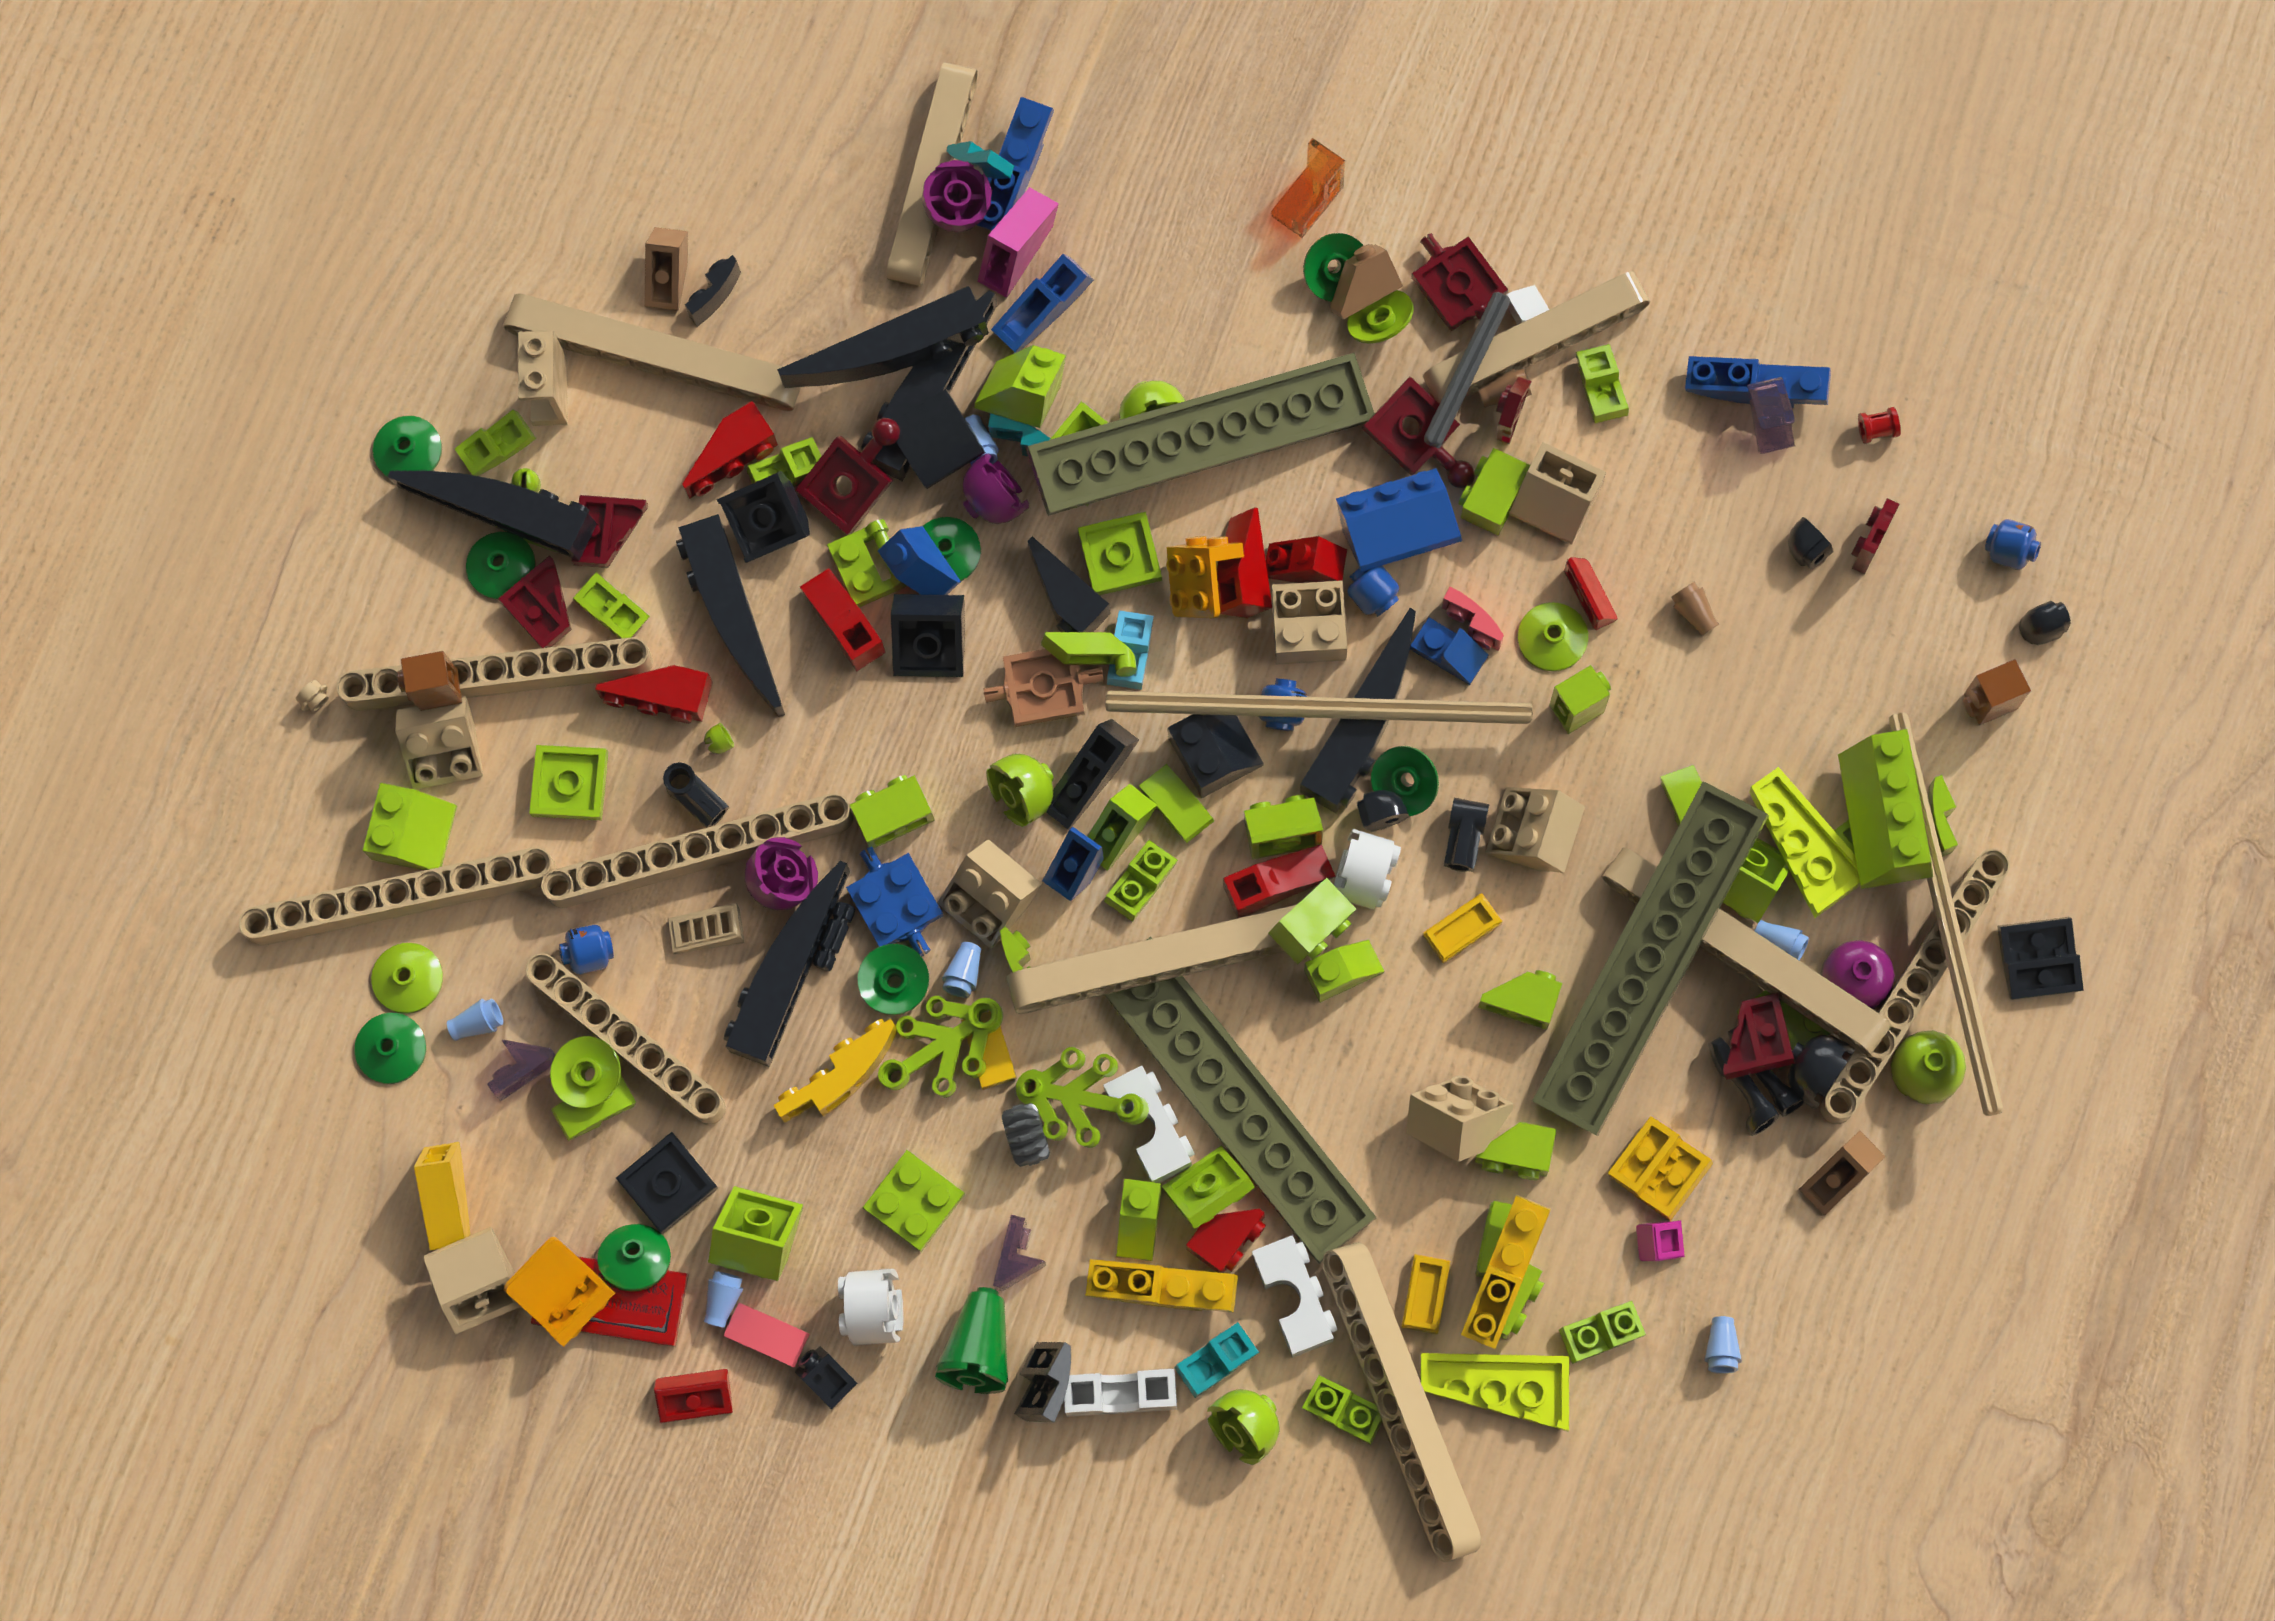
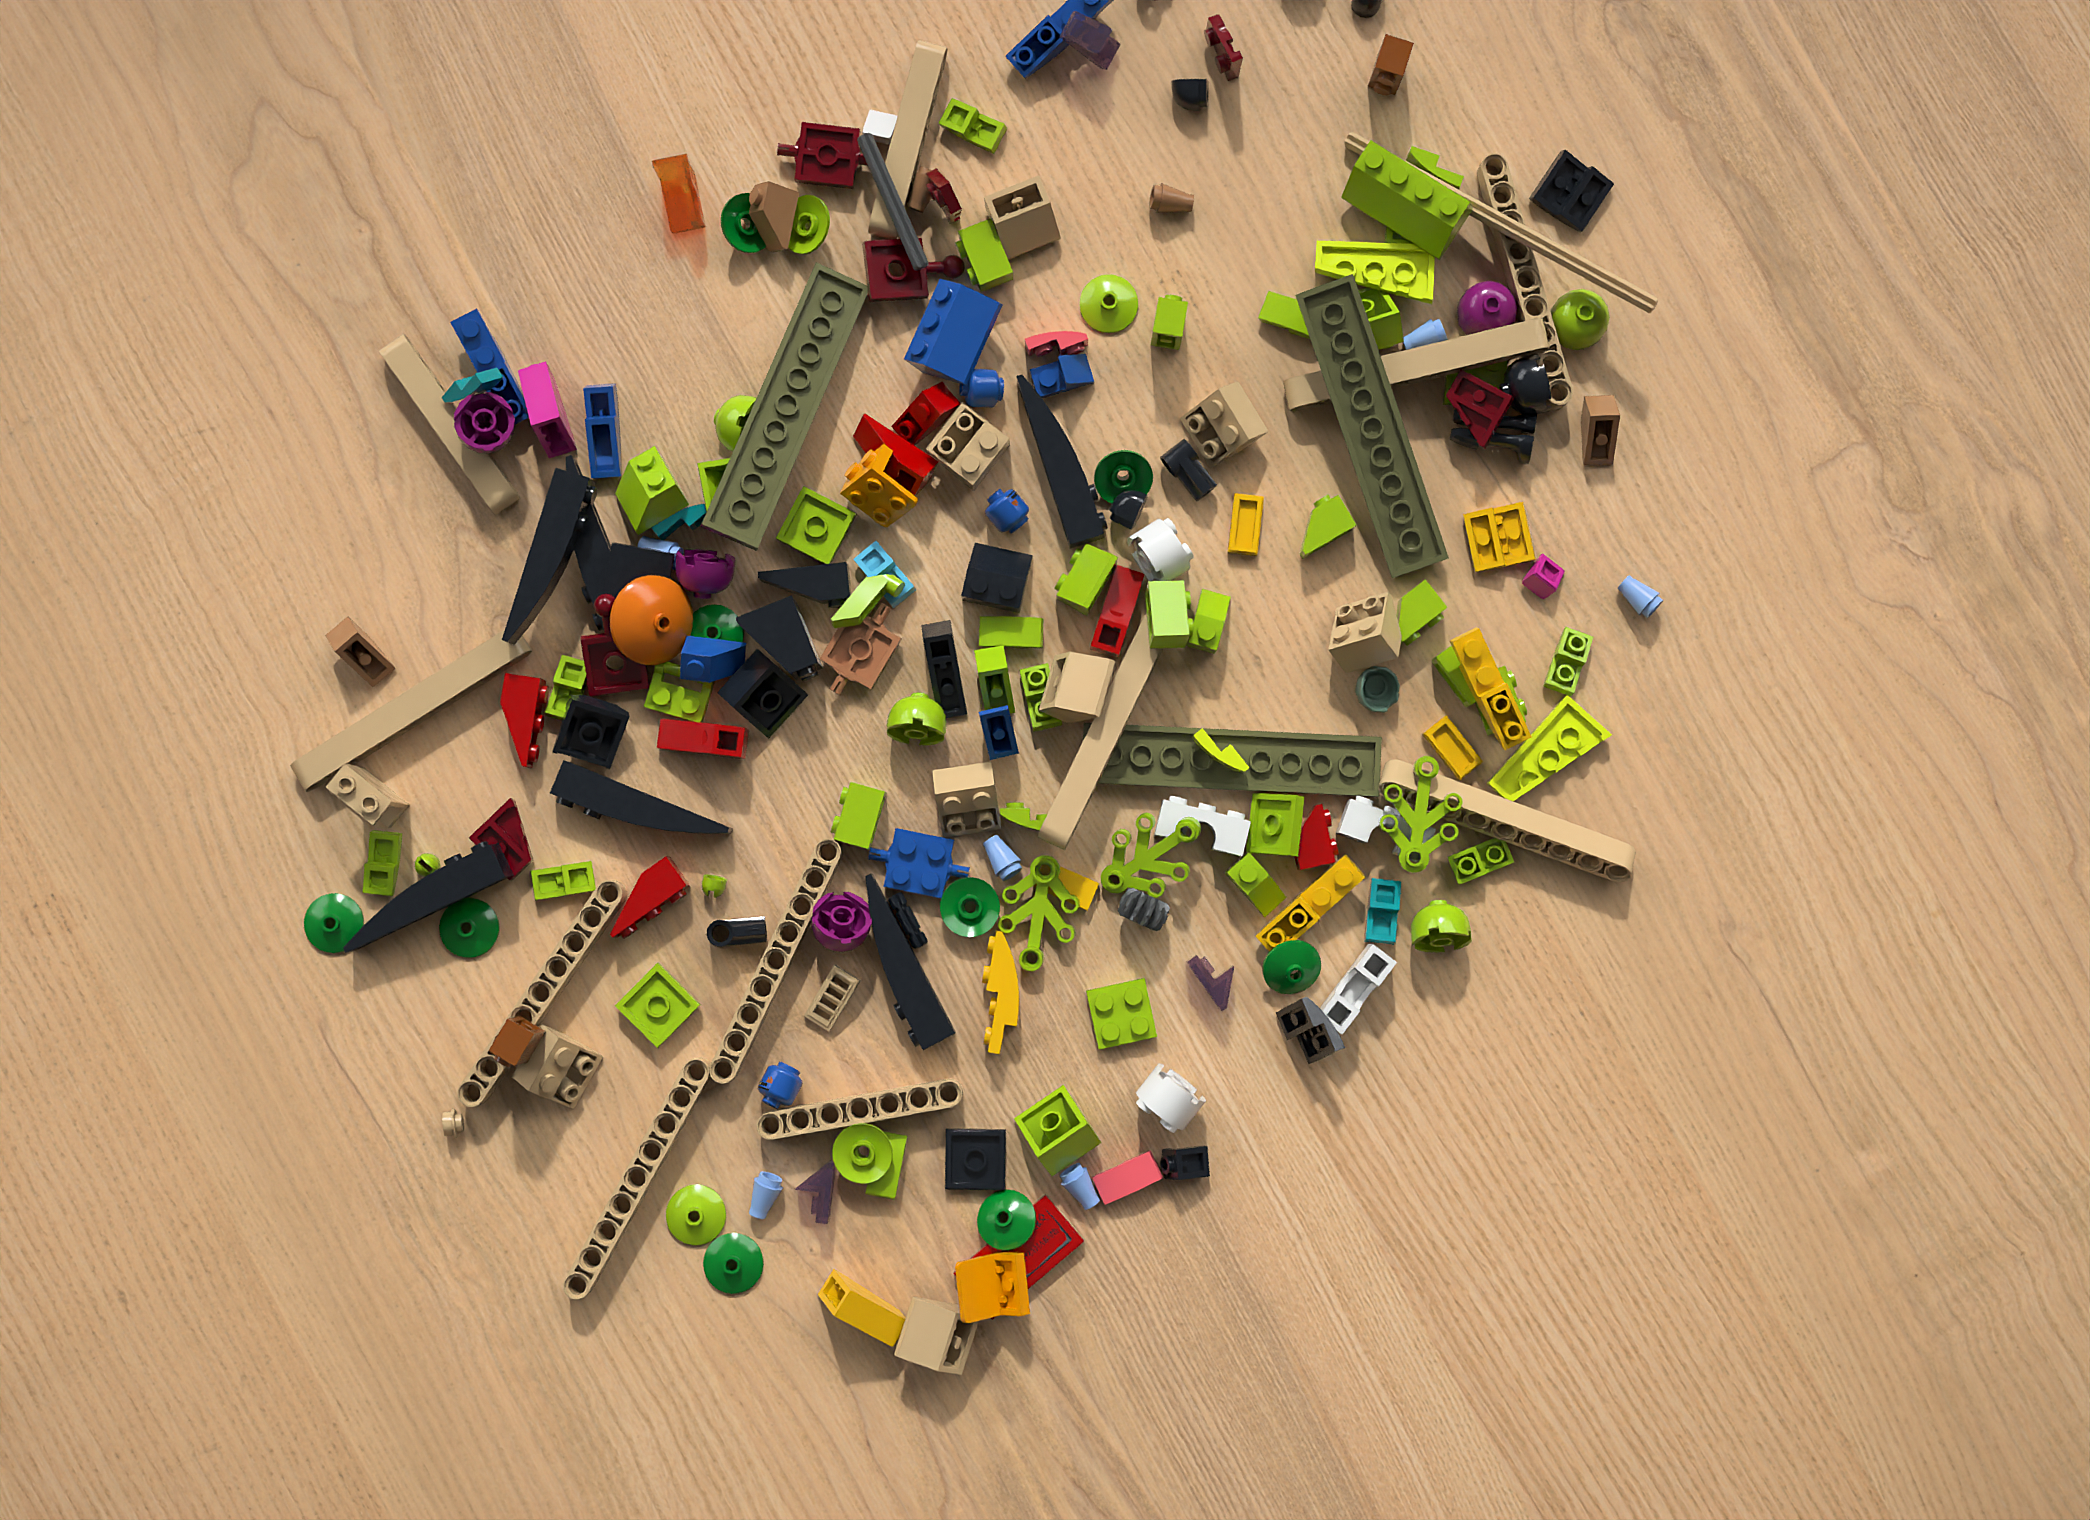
camera: 55 degrees left, 10 degrees up
lime slope [363,783,457,871] -> none
dark red wing [498,555,572,648] -> none
red slope [654,1369,733,1423] -> none
black slope [684,255,741,327] -> none
green cone [935,1287,1008,1394] -> none
tan axle [1105,691,1533,724] -> none
red slope [1564,557,1618,630] -> none
none -> orange dish [610,575,693,665]
none -> black slope [736,595,823,681]
none -> tan slope [1039,652,1115,723]
none -> neon yellow slope [1191,728,1249,773]
none -> green dish [1262,940,1321,994]
none -> sand green hair [1355,666,1400,713]
none -> lime plant [1379,756,1463,873]

